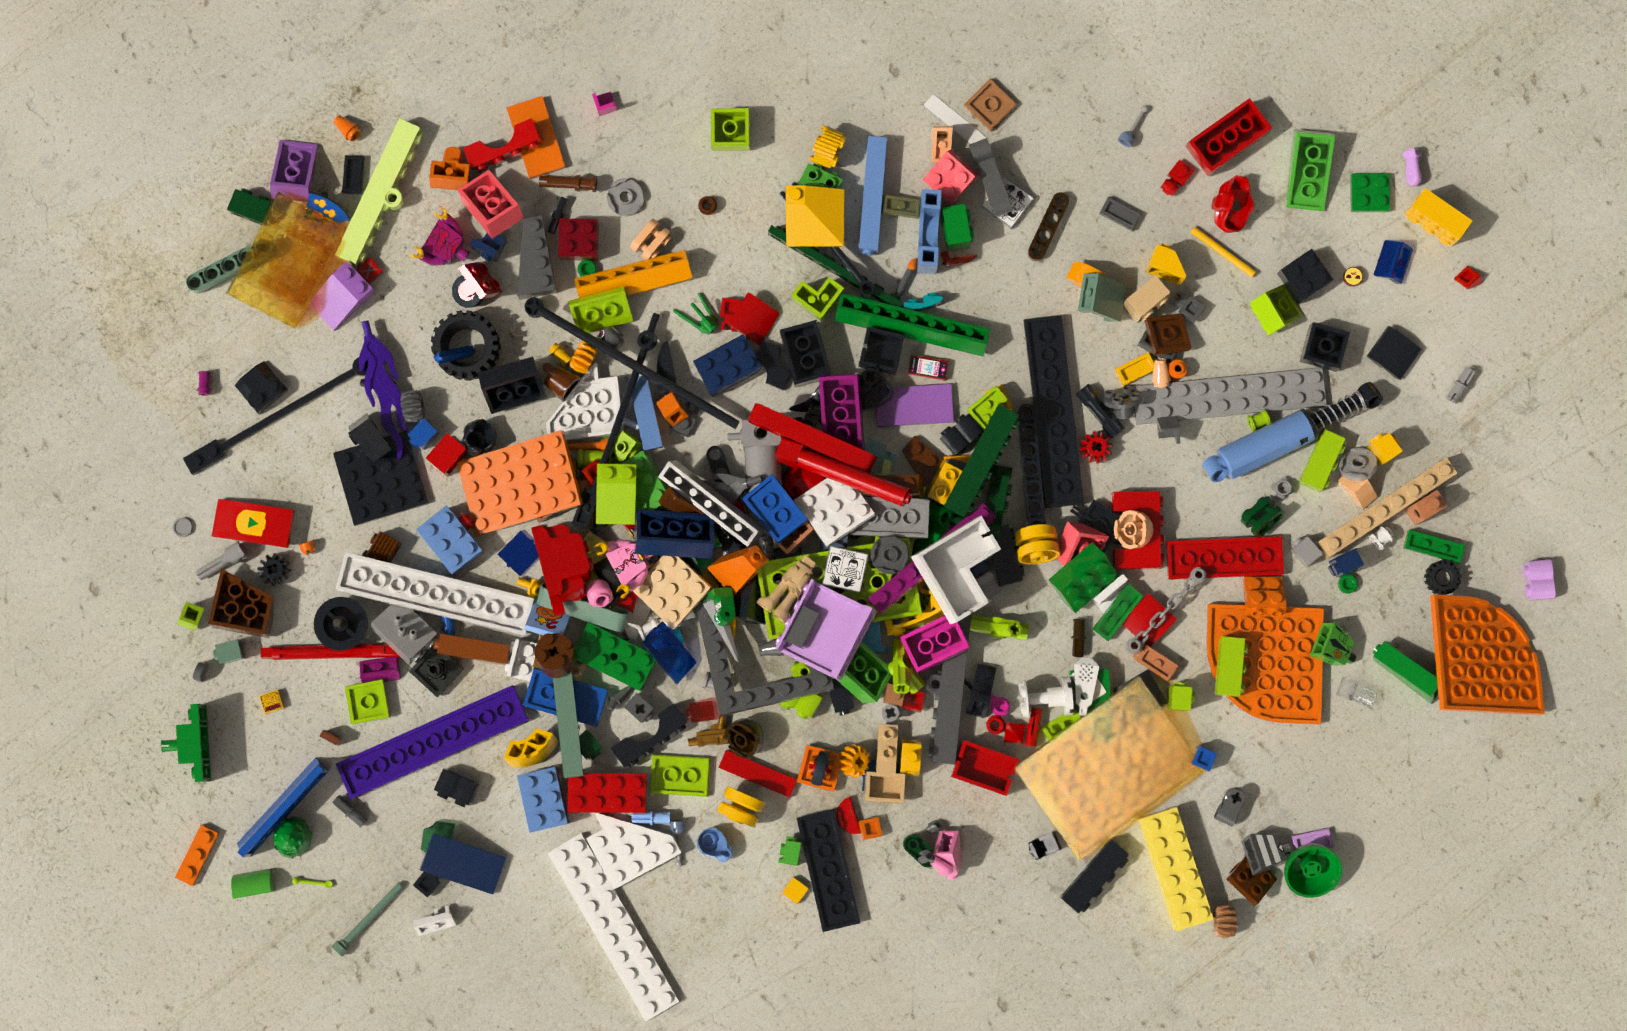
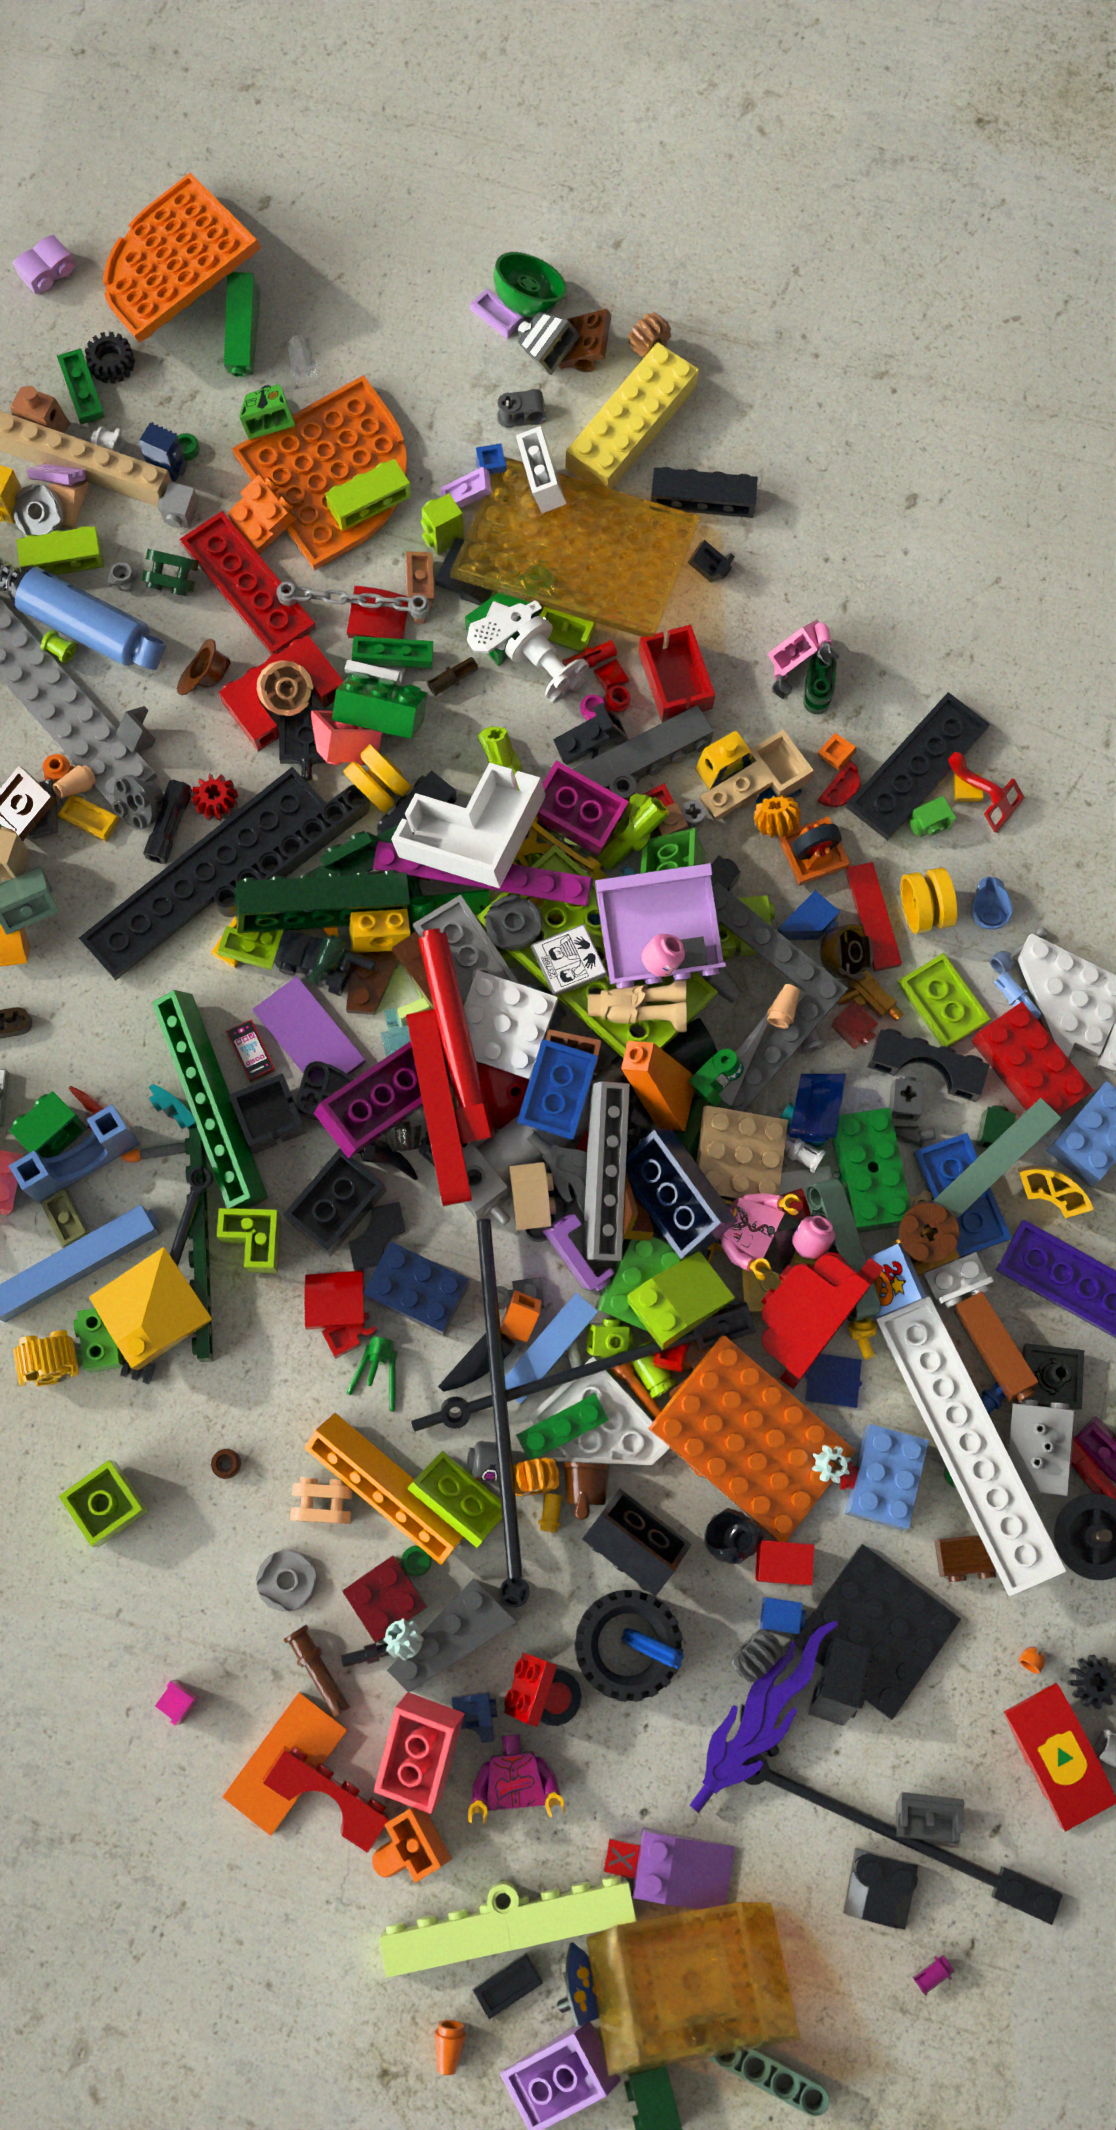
camera: 130 degrees left, 10 degrees down
none -> lavender tile [27,464,86,485]
none -> reddish brown piece [177,639,231,696]
none -> clear green cone [308,934,348,985]
none -> black plate [326,950,376,996]
none -> light aqua gear [384,1618,424,1660]
none -> lavender plate [441,467,491,508]
none -> tan brick [509,1162,556,1230]
none -> white brick [516,426,566,513]
none -> green plate [516,1394,609,1460]
none -> medium lavender panel [543,1214,614,1291]
none -> bright pink head [642,933,685,977]
none -> light nougat cone [767,984,800,1029]
none -> blue slope [778,890,840,940]
none -> light aqua gear [812,1445,851,1483]
none -> dark grey hinge [896,1792,964,1844]
none -> red piece [948,752,1025,833]

